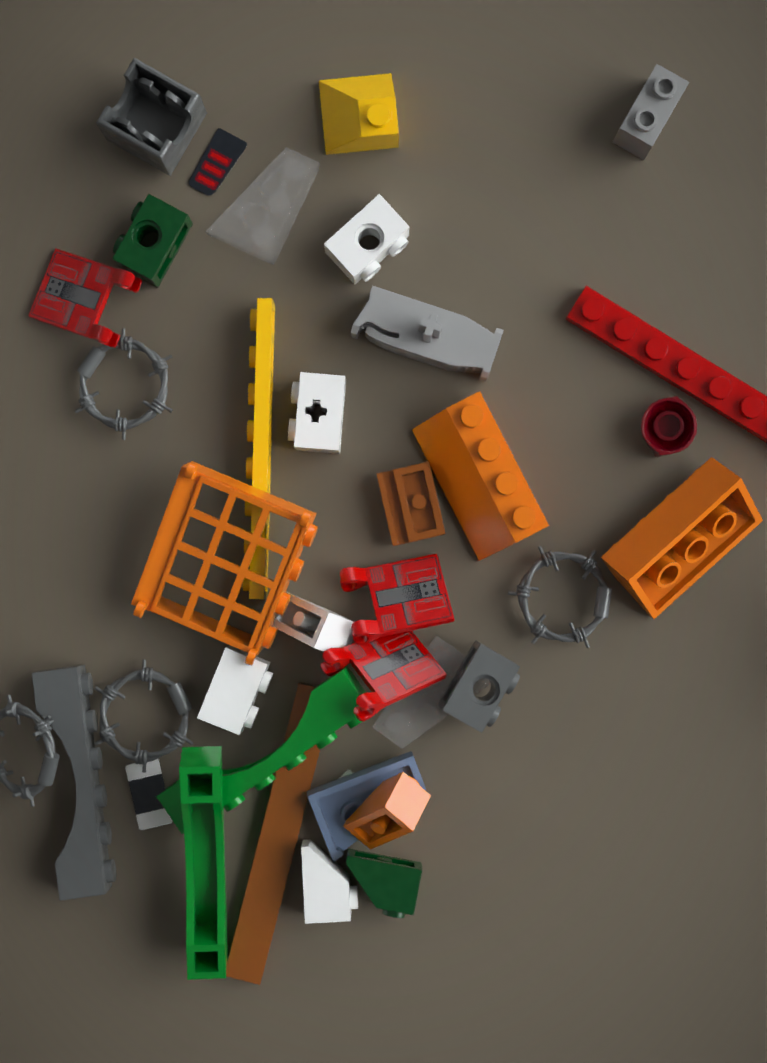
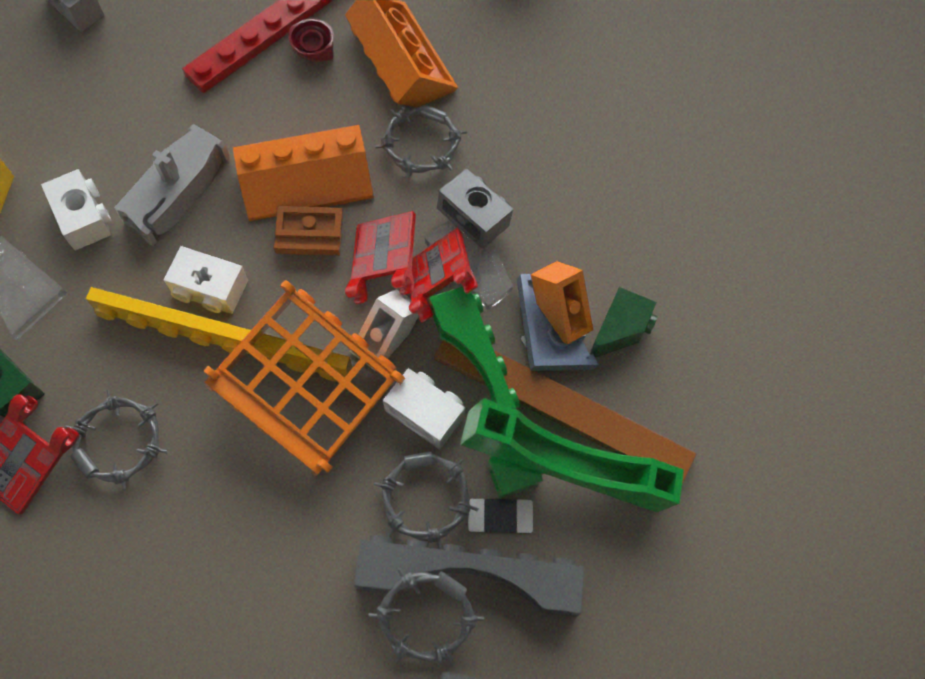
camera: 80 degrees left, 20 degrees down
white slope [301,839,358,924] -> none

